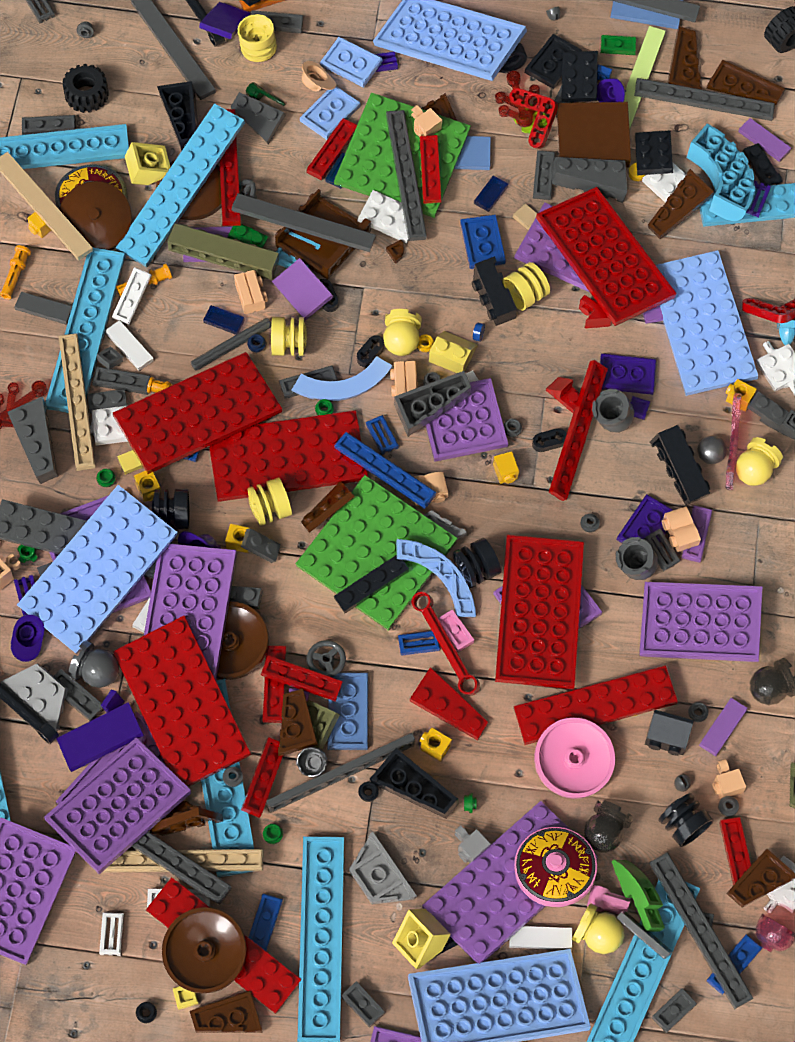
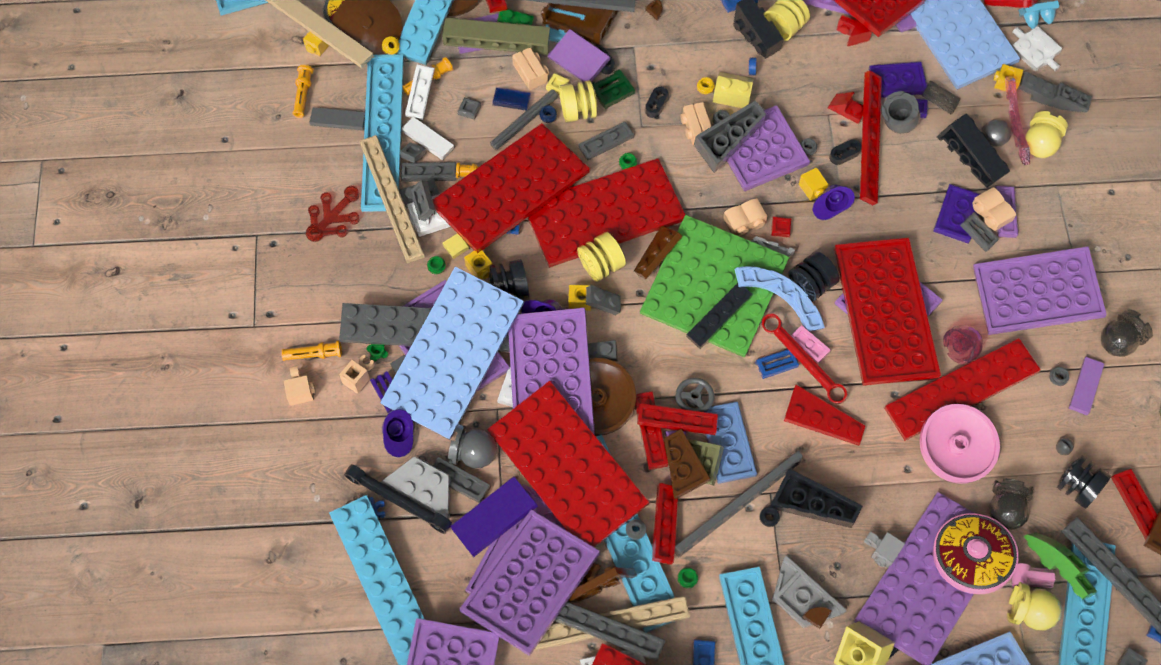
camera: 10 degrees left, 0 degrees up
dark grey wedge [7,397,58,484] -> none
dark purple tile [101,689,125,713] -> none
light blue tile [291,356,392,401] -> none
flat silver hair [296,746,328,778] -> none
blue tile [334,432,437,509] -> none
blue tile [366,415,399,455] -> none
light yellow tile [383,309,422,356] -> none
yellow brick [419,727,452,762] -> none
green plate [464,793,477,813] -> none
white tile [509,926,572,950] -> none
dark grey plate [580,514,600,533] -> none
dark grey tile [616,537,658,580] -> none
tile [617,910,673,959] -> none
slope [644,710,694,756] -> none
light nougat brick [712,759,746,800] -> none
dark grey plate [718,796,739,817] -> none
none -> yellow plate [382,37,400,55]
none -> dark grey plate [410,180,436,221]
none -> dark grey tile [458,97,481,120]
none -> light yellow tile [546,73,570,95]
none -> dark green plate [592,69,635,109]
none -> red tile [771,217,791,238]
none -> reddish brown tile [802,607,832,629]
none -> dark purple piece [812,185,855,220]
none -> clear smoke tile [921,80,960,114]
none -> clear pink cylinder [943,325,983,364]

